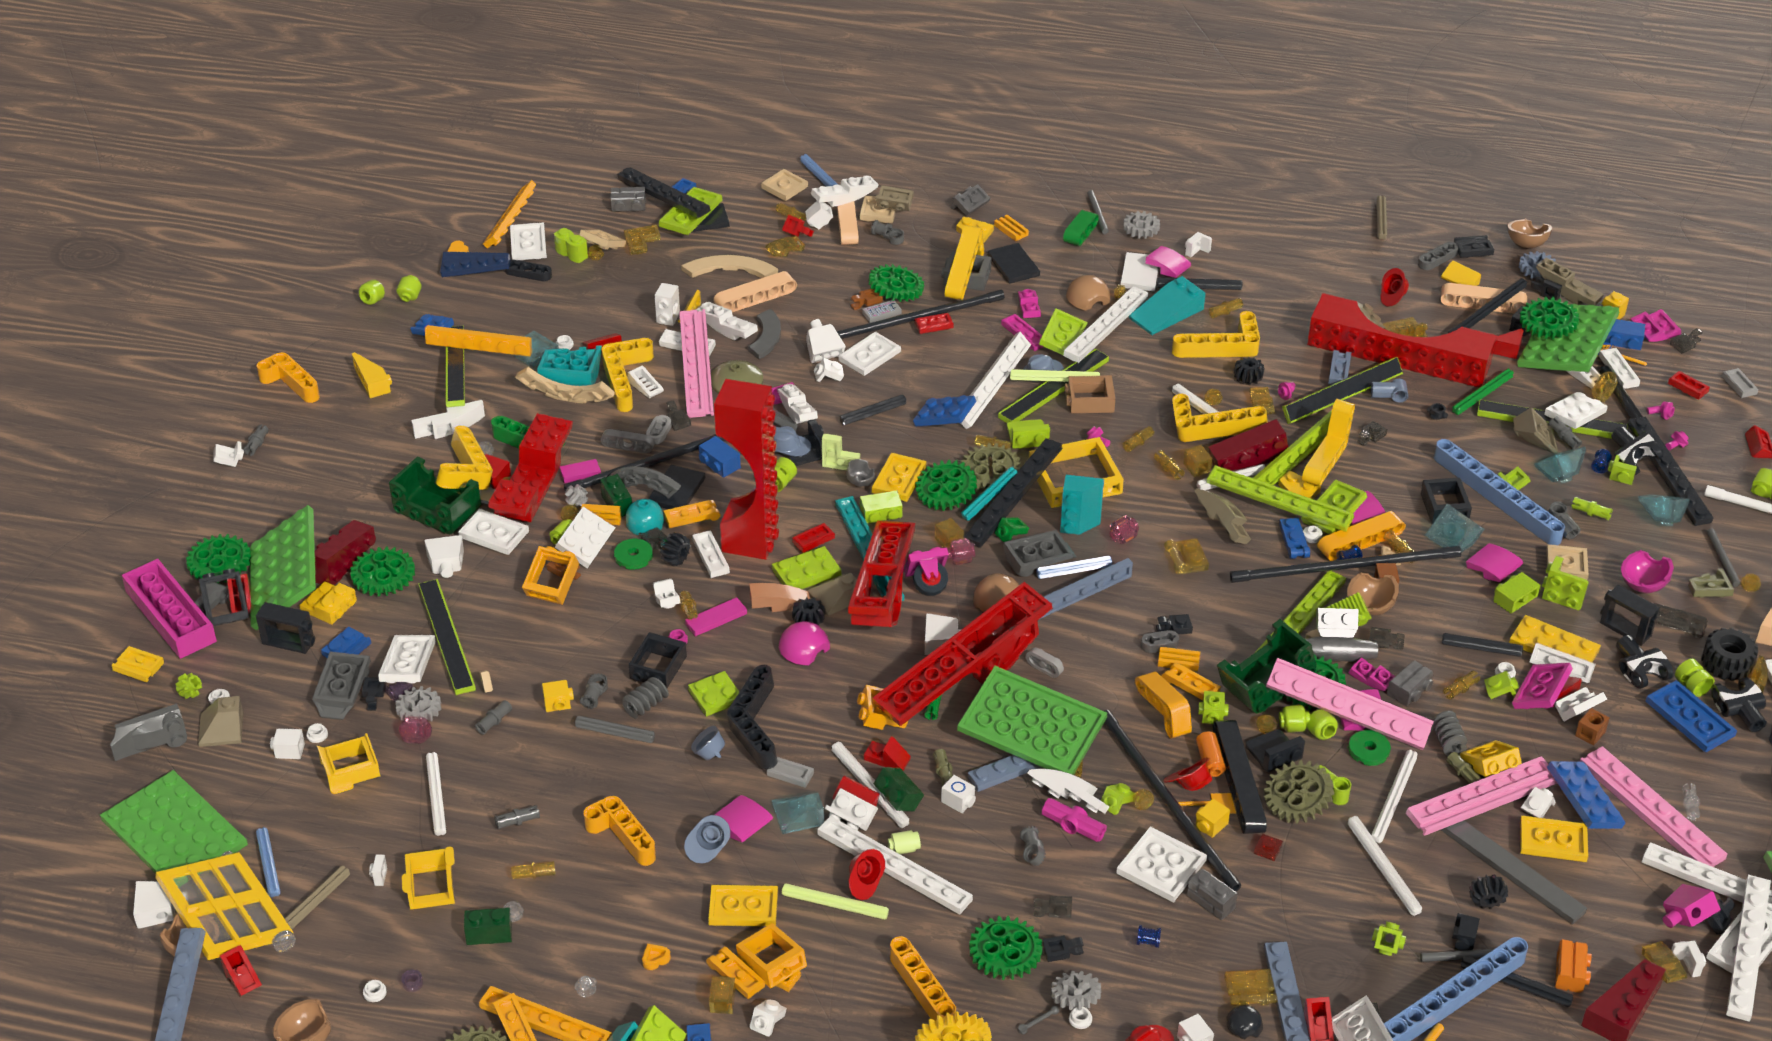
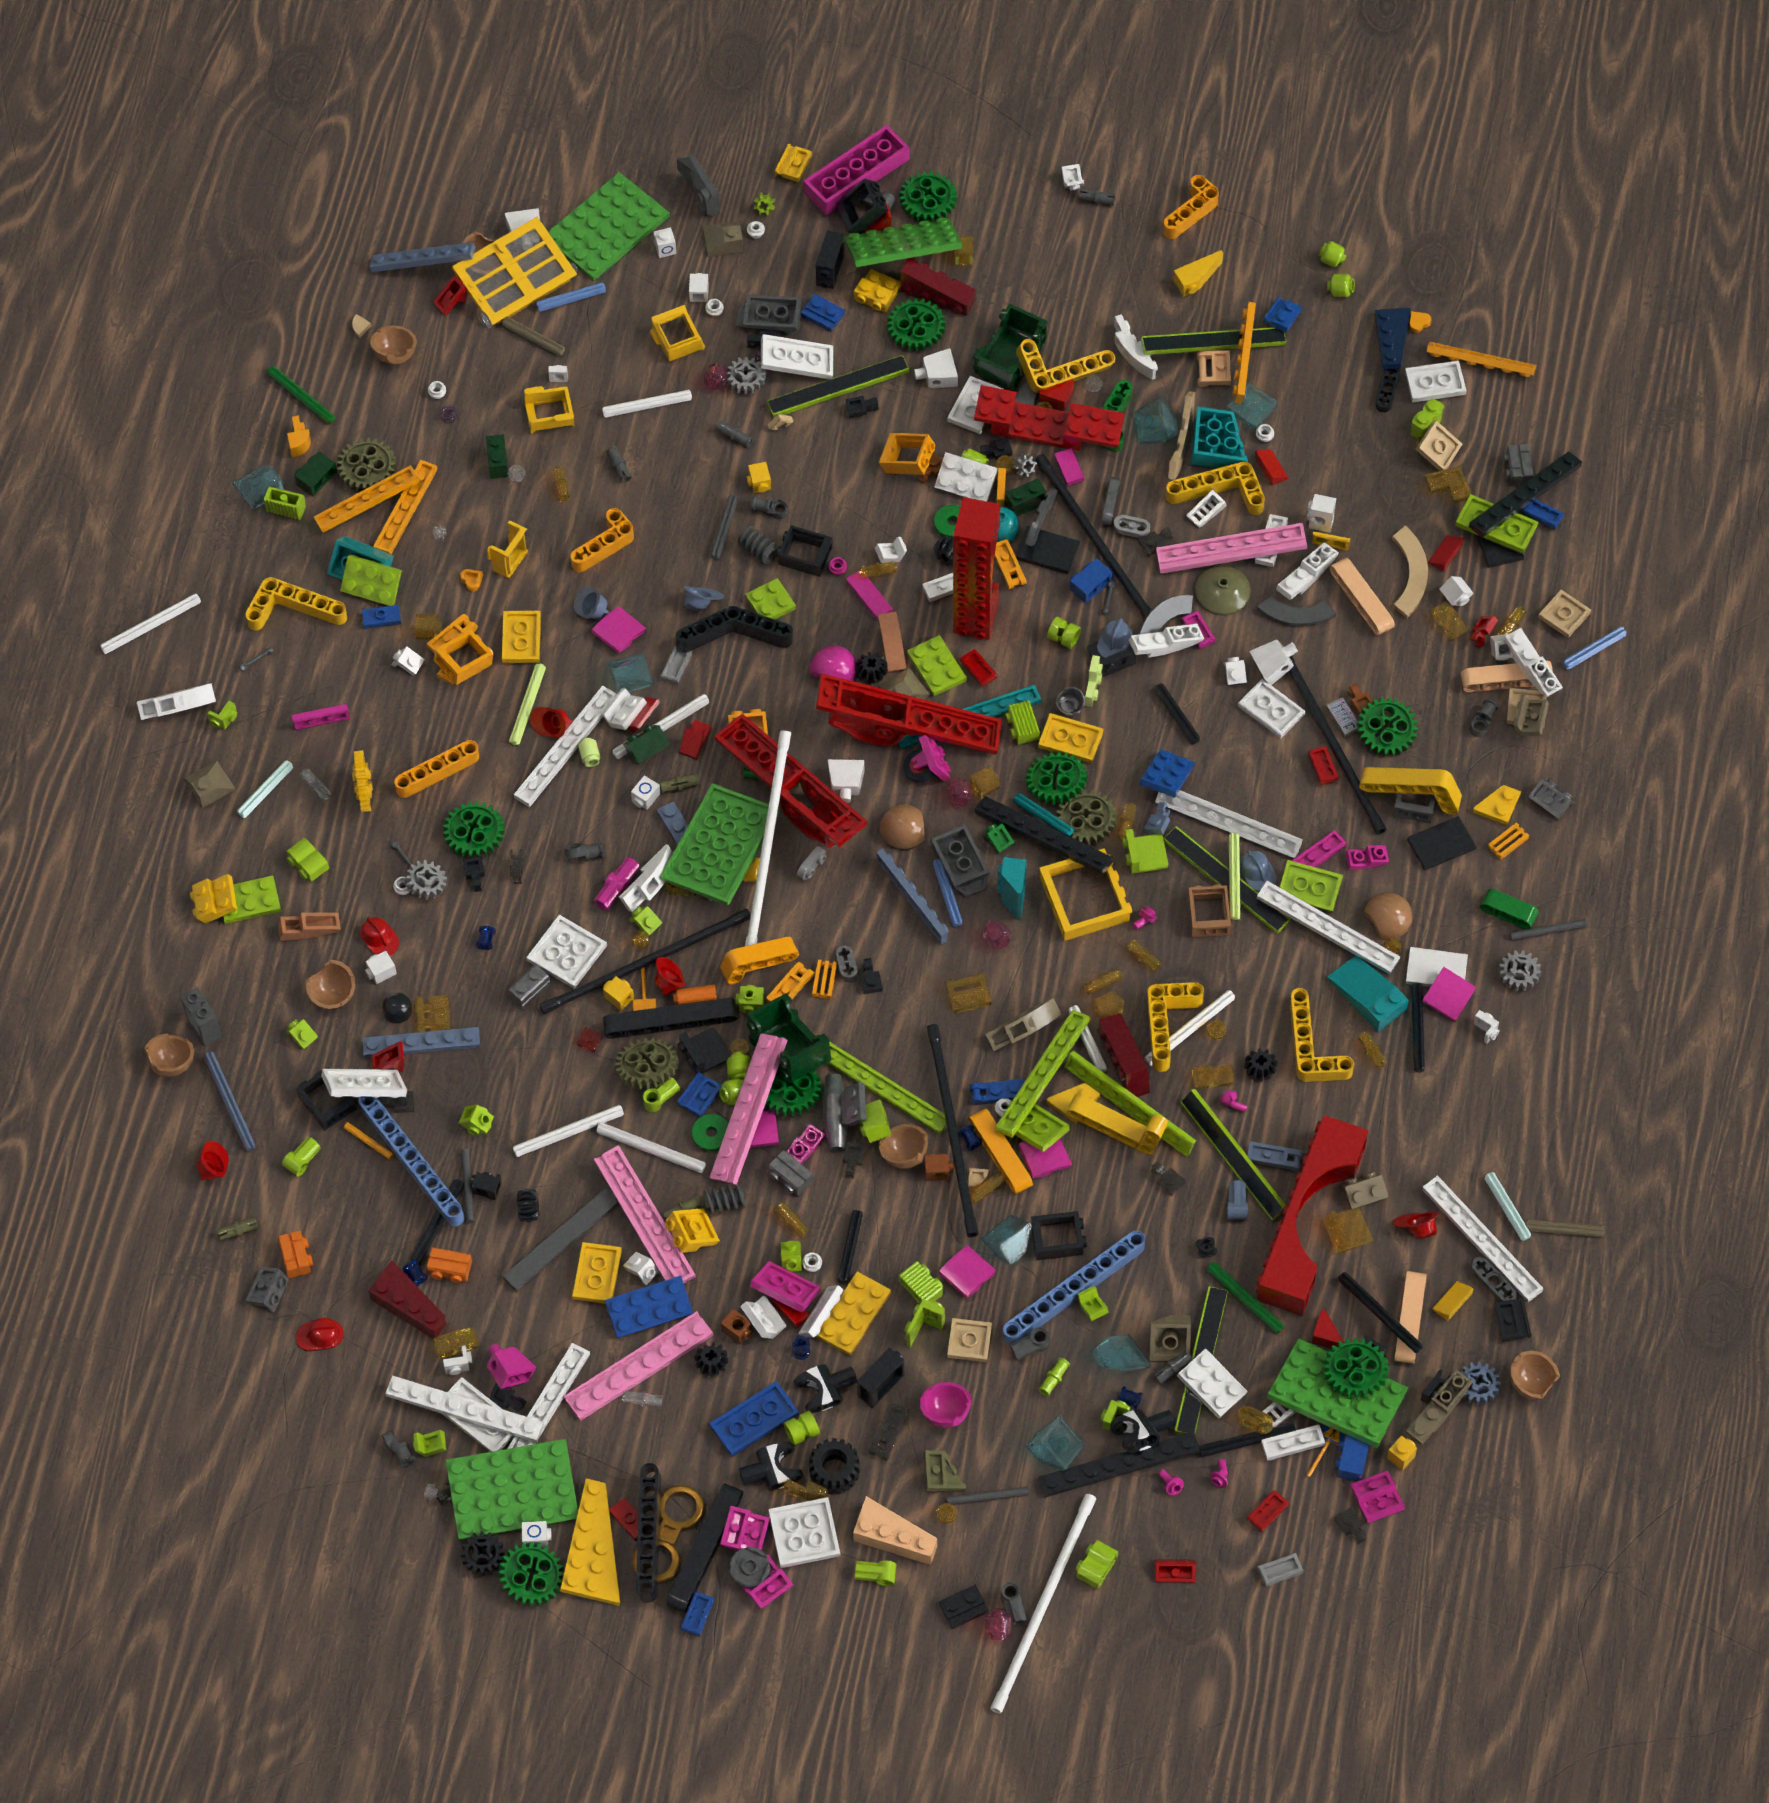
camera: 90 degrees right, 20 degrees up
none -> clear blue bush [402,1260,428,1286]
none -> yellow piece [487,520,528,578]
none -> white brick [654,227,676,258]
none -> blue plate [677,1072,722,1118]
none -> black gear [694,1342,728,1377]
none -> white piece [745,731,791,946]
none -> clear blue bush [792,1336,810,1360]
none -> black plate [845,396,879,418]
none -> black plate [979,437,1013,460]
none -> clear light blue slope [1134,397,1179,444]
none -> sand blue plate [1144,802,1170,835]
none -> light nougat plate [1197,351,1231,387]
none -> white plate [1422,1175,1543,1303]
none -> red slope [1428,535,1464,571]
none -> white brick [1440,576,1474,606]
none -> light aqua axle [1485,1172,1531,1241]

